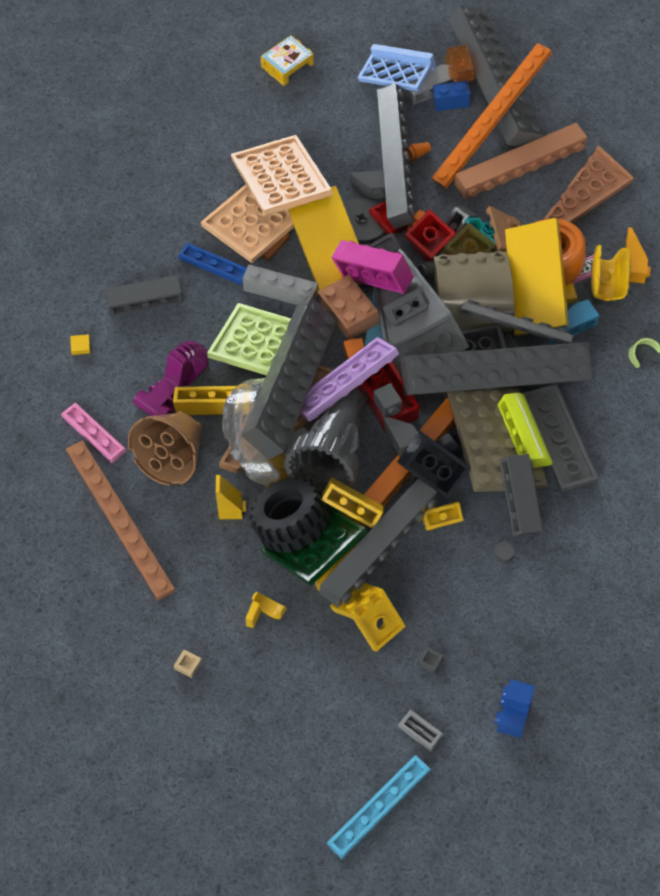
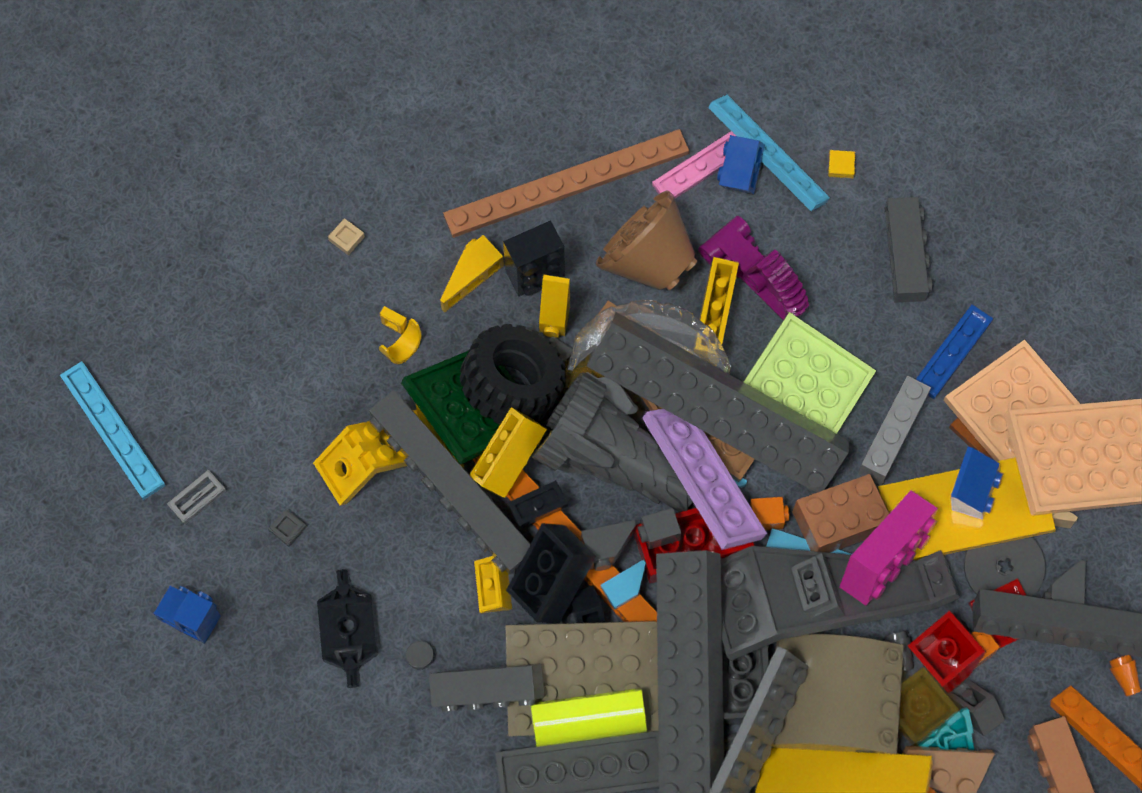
camera: 100 degrees right, 10 degrees up
none -> black plate [317,569,378,688]
none -> yellow slope [440,235,504,312]
none -> black brick [503,220,565,297]
none -> black plate [508,481,568,529]
none -> medium azure tile [601,560,646,610]
none -> medium azure tile [708,95,830,211]
none -> blue brick [717,135,765,194]
none -> blue slope [951,446,1003,520]

